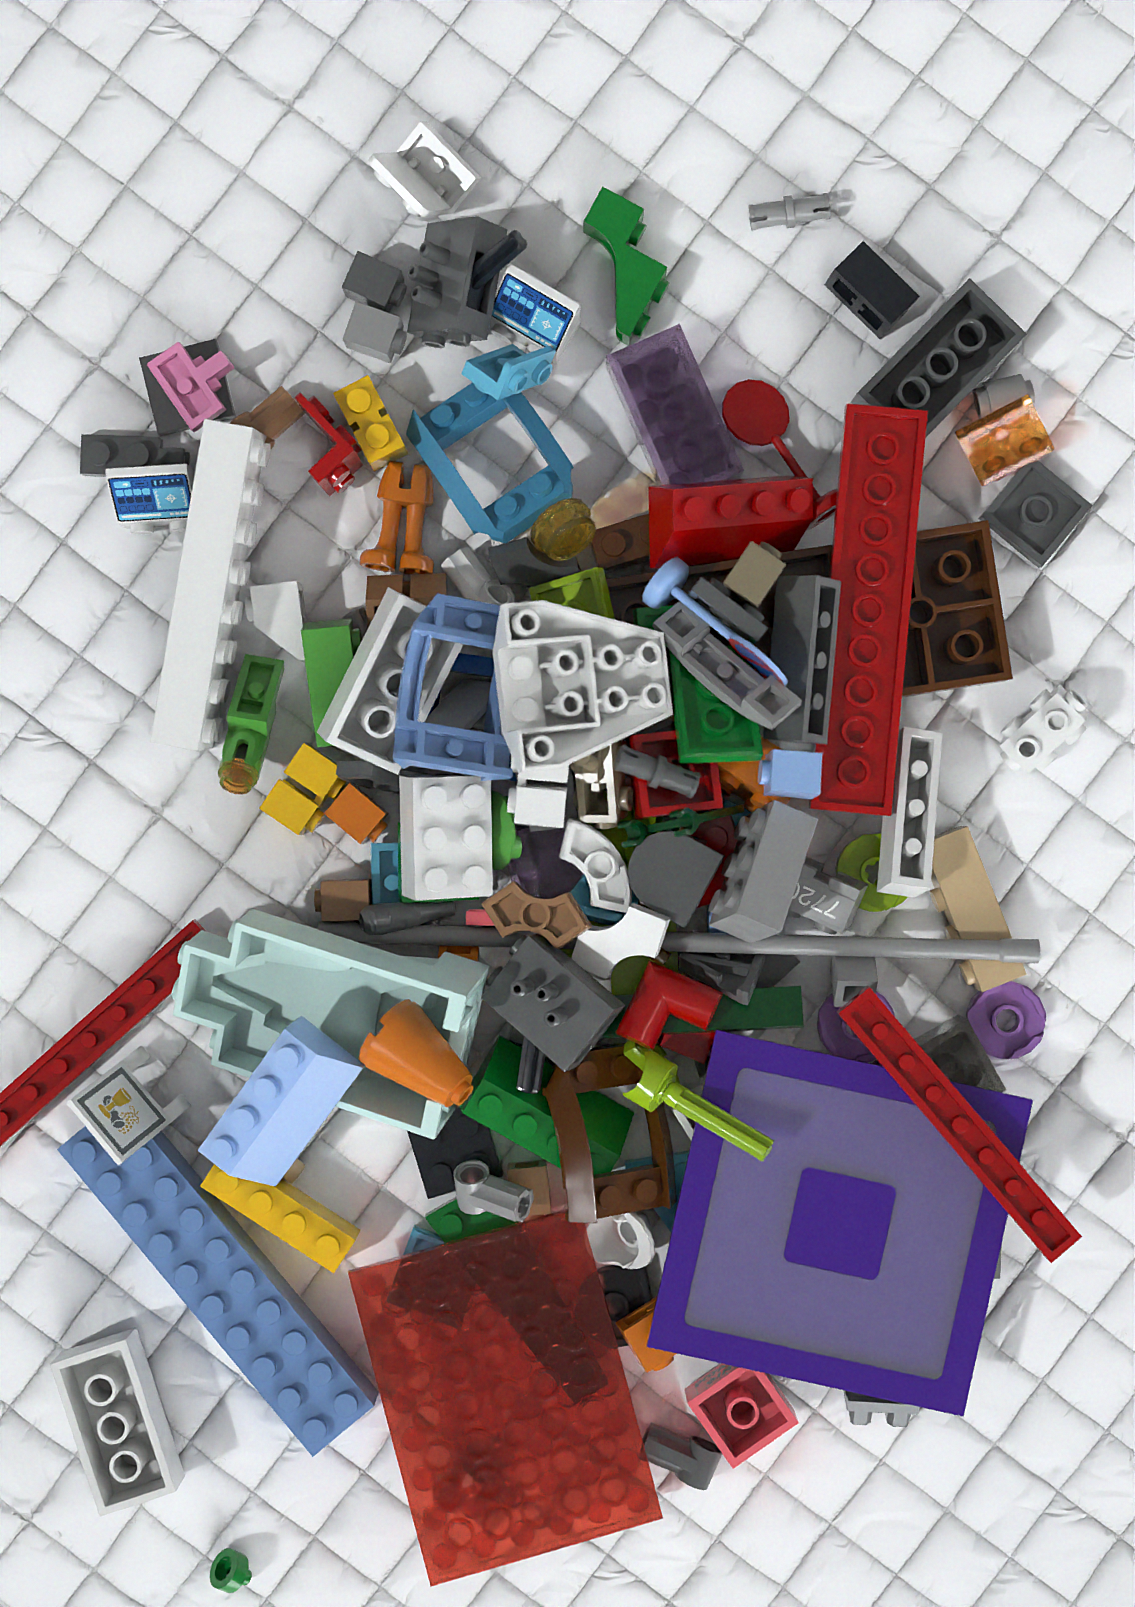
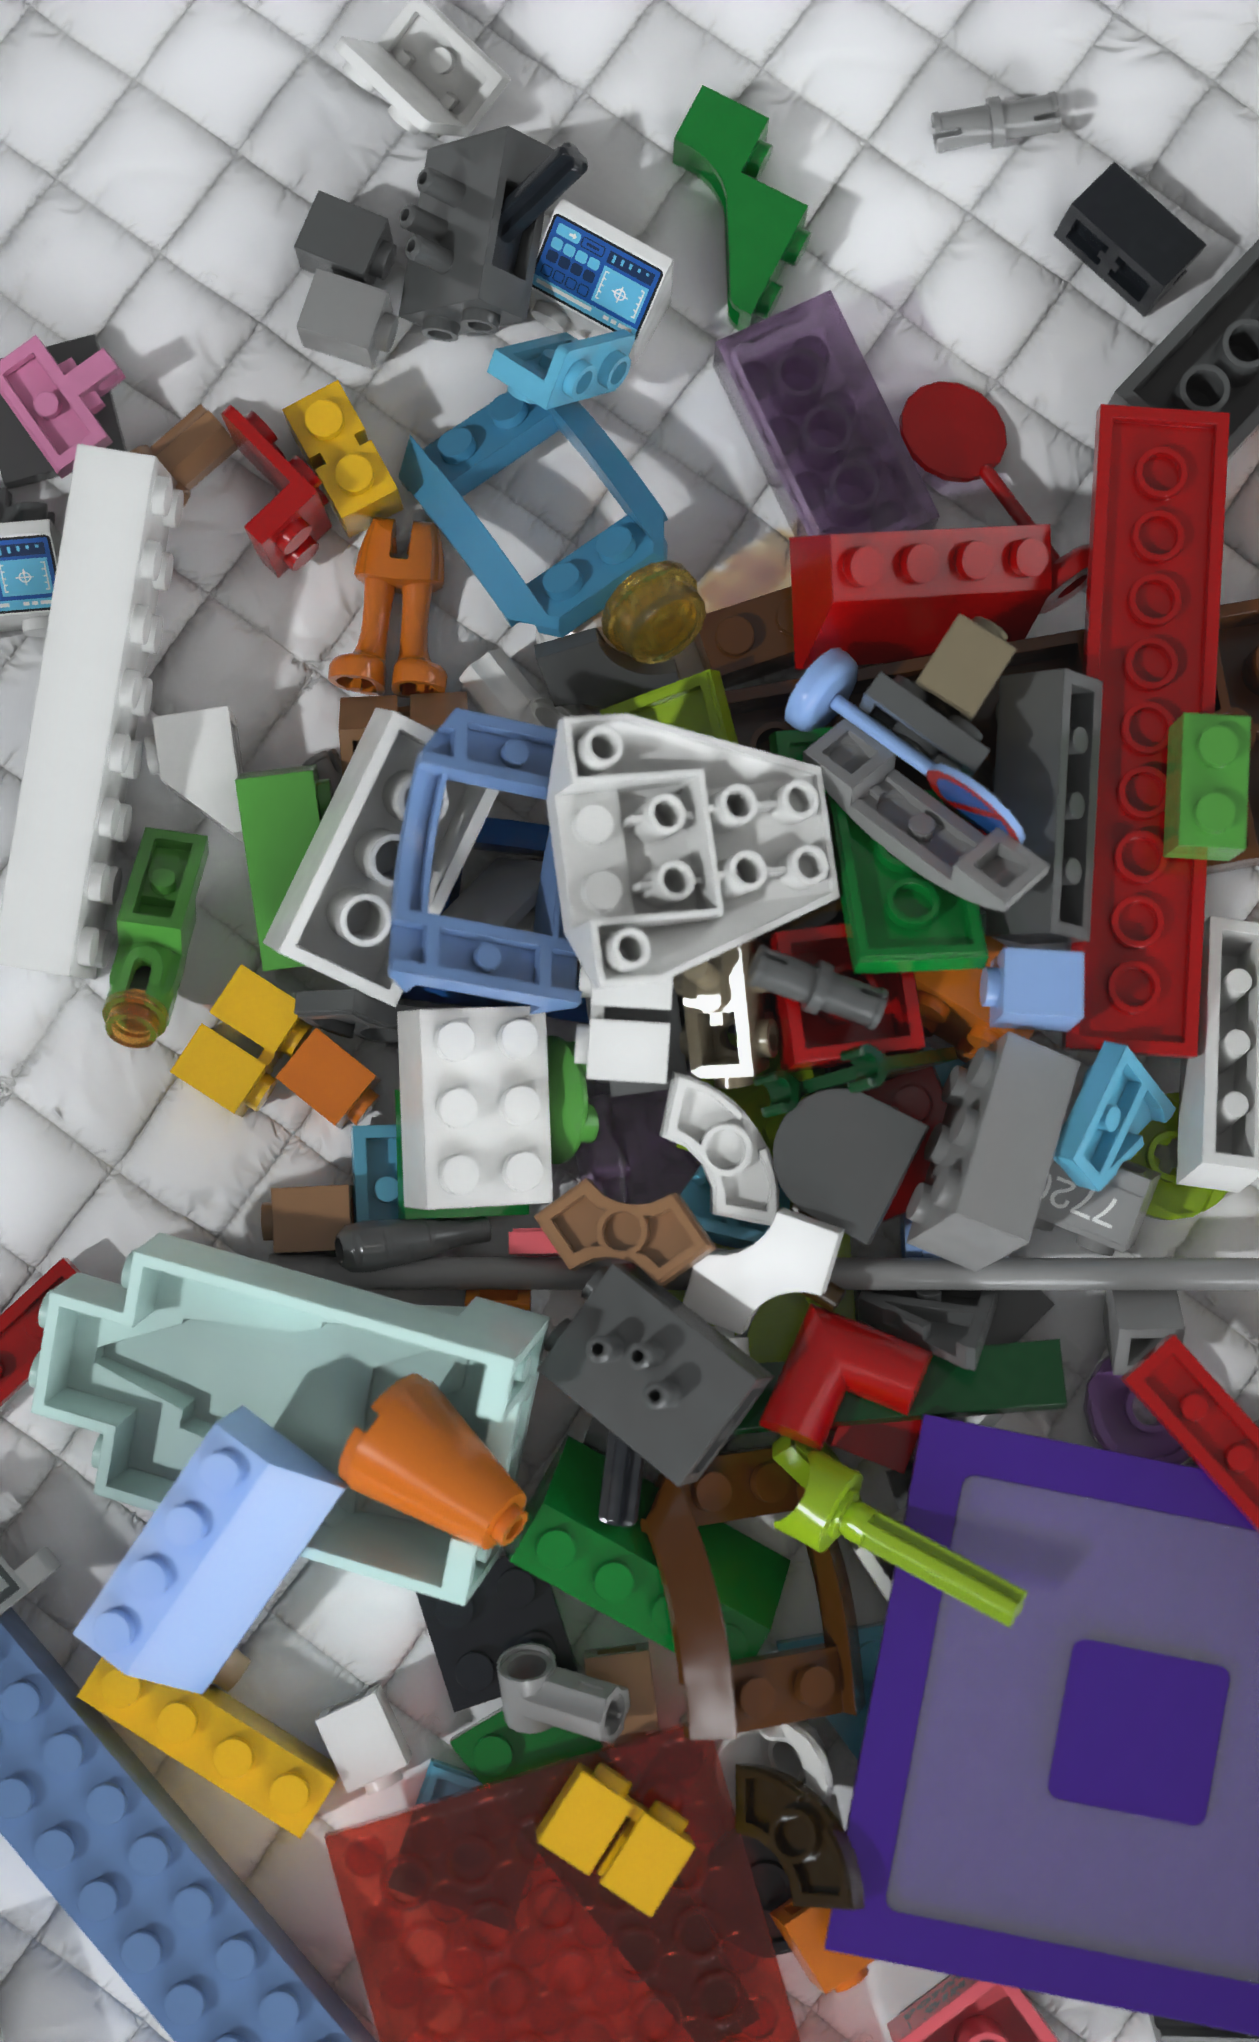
camera: 10 degrees left, 5 degrees down
none -> white brick [315,1684,412,1795]
none -> yellow piece [536,1762,696,1917]
none -> dark brown tile [735,1763,865,1910]
none -> medium azure wing [1053,1041,1176,1192]
none -> bright green brick [1163,712,1251,861]

